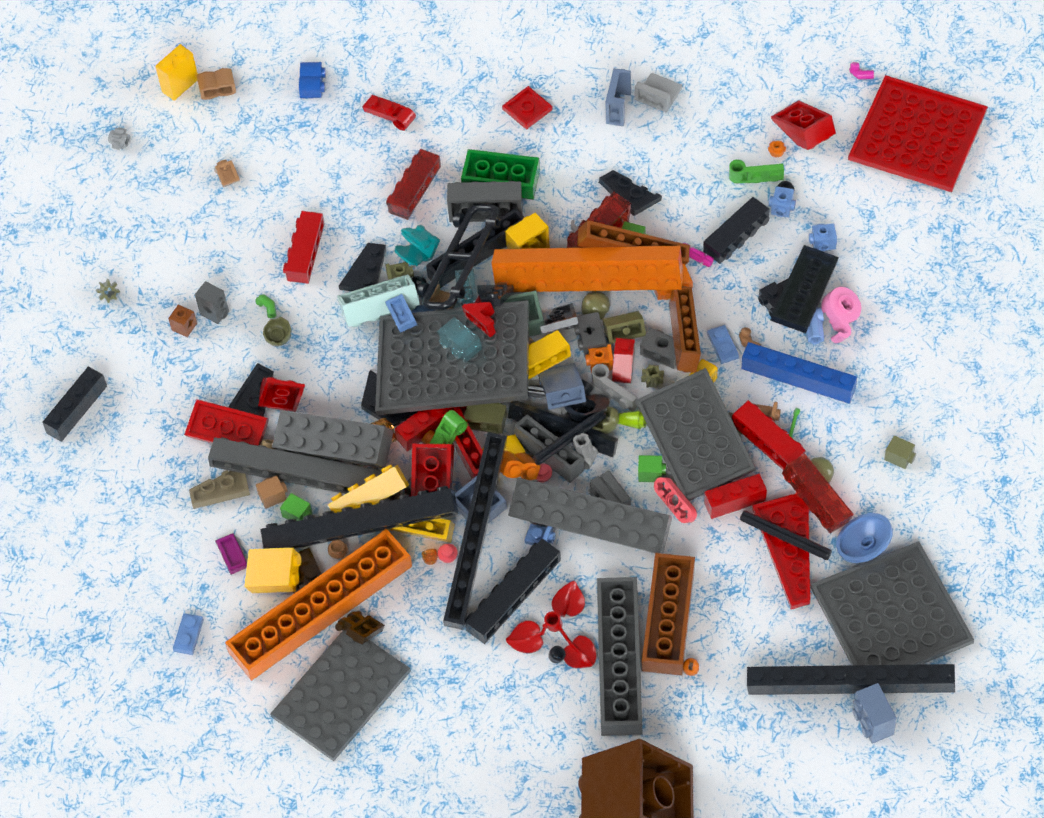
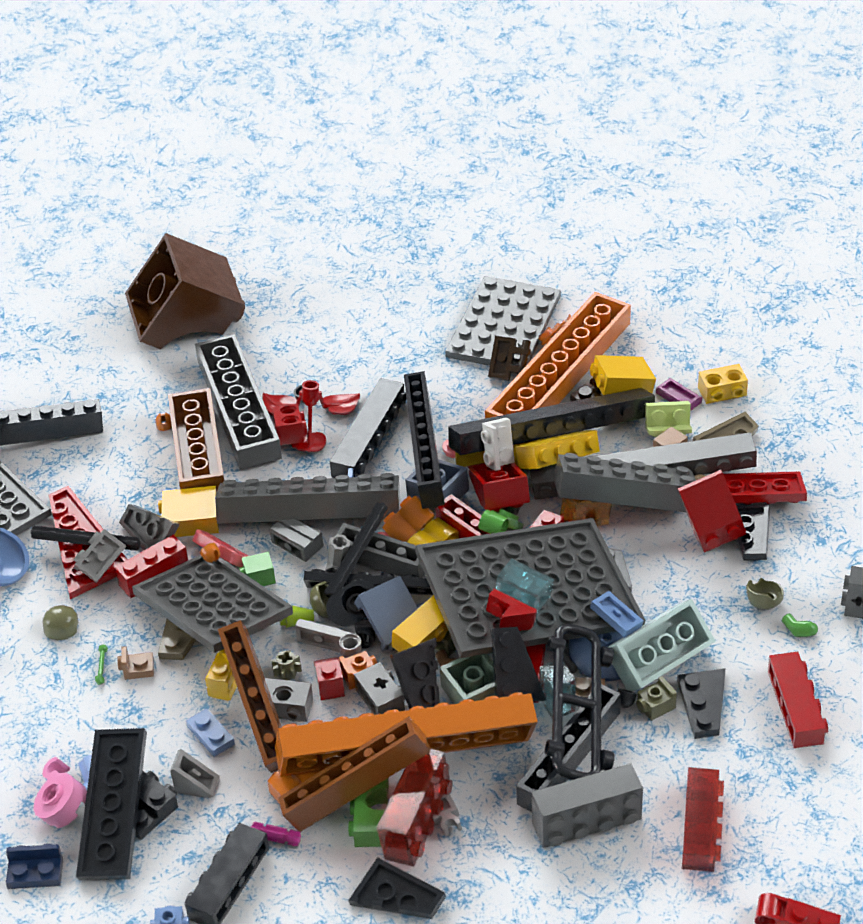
camera: 160 degrees right, 15 degrees down
medium blue plate [173,613,204,655] -> none
bright green brick [280,493,312,521] -> none
teal piece [394,225,440,266] -> none
green brick [461,149,540,200] -> none
yellow brick [505,213,550,249] -> none
olive brick [602,311,646,344] -> none
red brick [731,400,806,473] -> none
medium nougat arm [739,327,762,348] -> none
blue brick [741,342,857,404] -> none
clear red brick [781,454,854,534] -> none
medium blue brick [809,224,837,251] -> none
none -> dark blue bracket [6,844,63,889]
none -> light grey bracket [74,529,126,583]
none -> dark grey wing [119,504,180,550]
none -> brick [158,486,219,537]
none -> light grey slope [170,749,220,798]
none -> orange hinge [200,543,220,563]
none -> red brick [272,403,308,446]
none -> white bracket [481,418,514,471]
none -> orange plate [538,314,571,346]
none -> yellowish green bracket [645,401,692,437]
none -> yellow brick [698,364,748,404]

